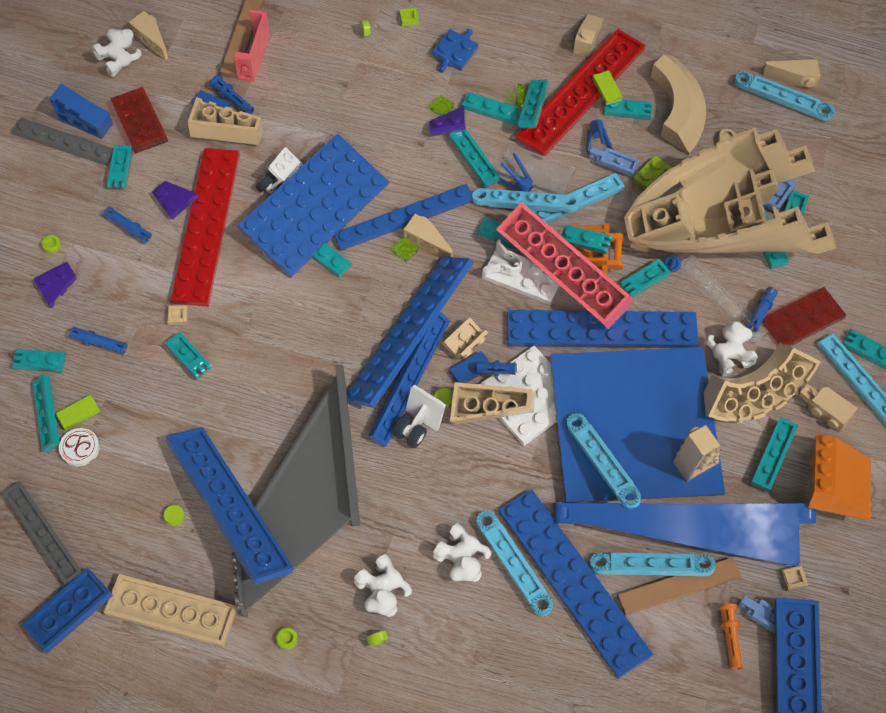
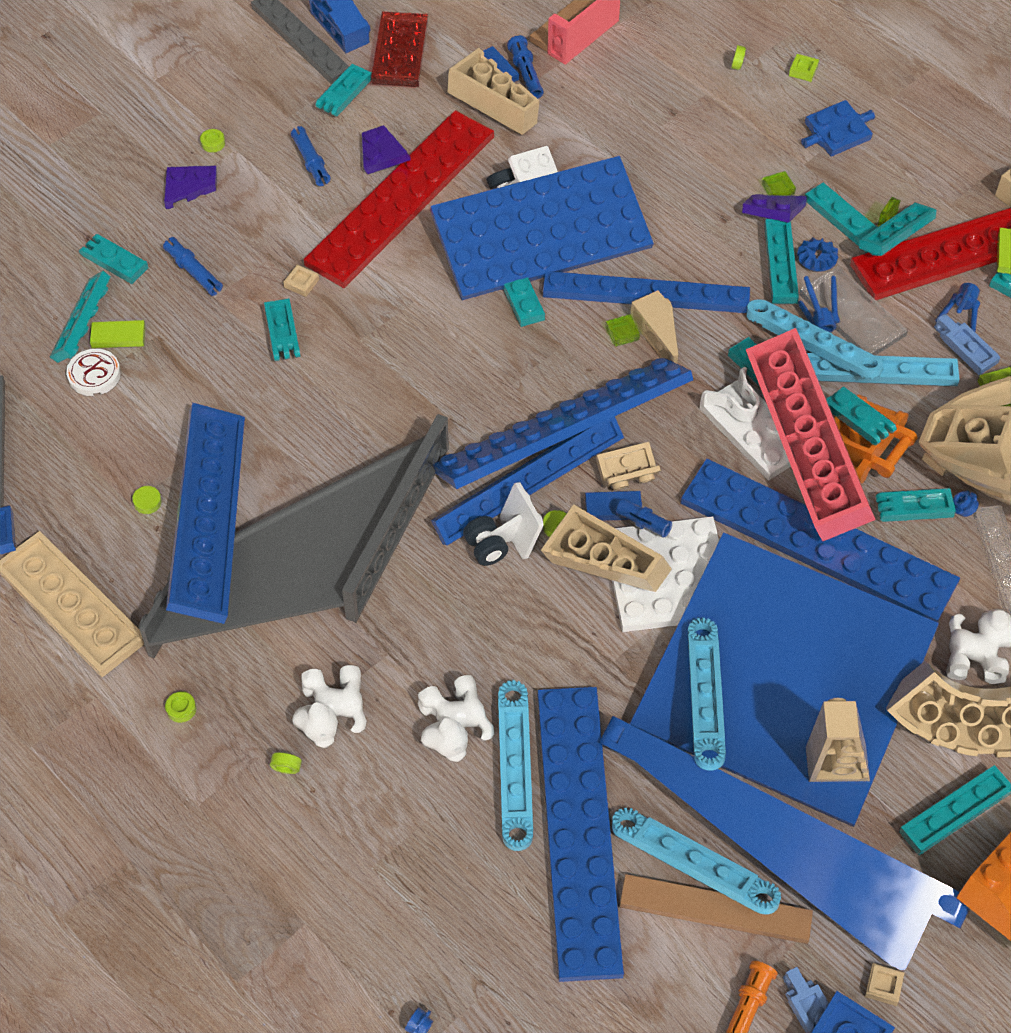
camera: 30 degrees right, 5 degrees down
none -> blue gear [797,237,838,271]

